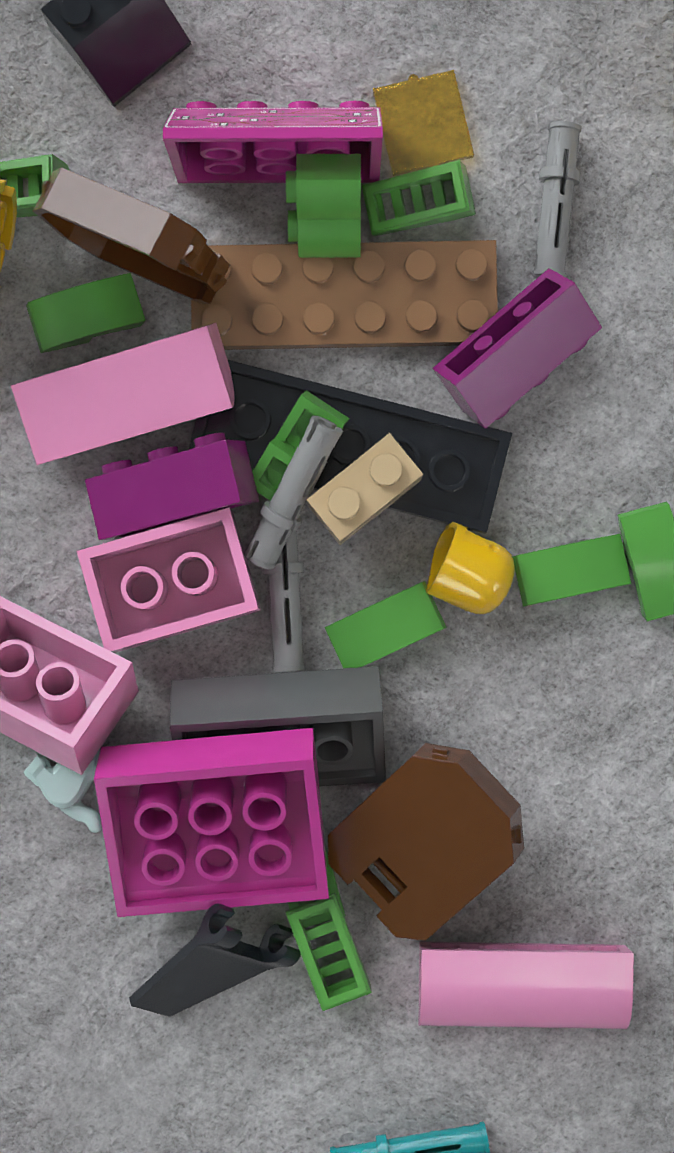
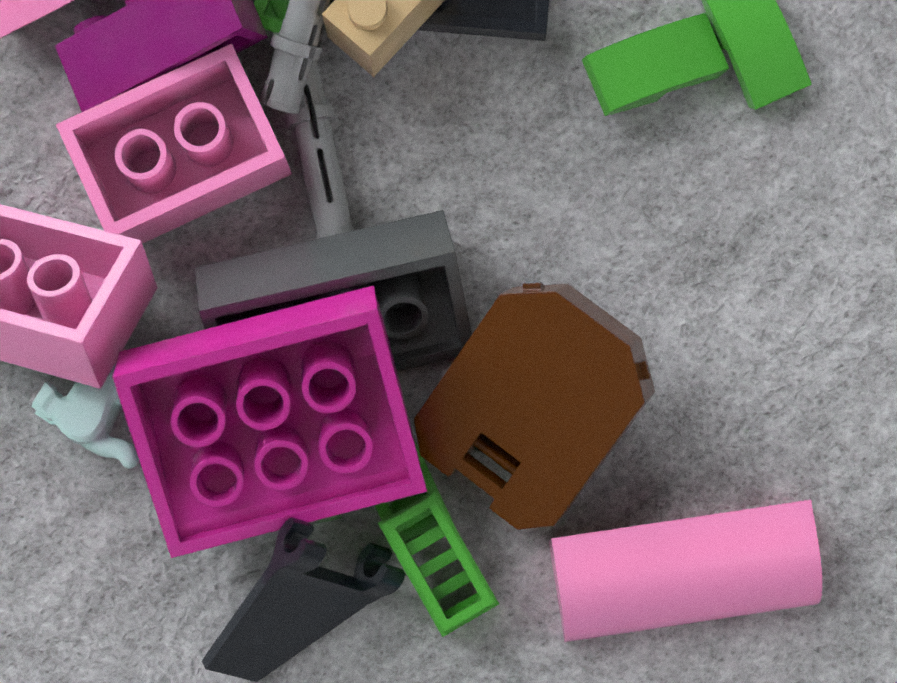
camera: 10 degrees left, 5 degrees down
bright green slope [324,581,447,668] -> none
yellow helmet [425,522,515,614] -> none

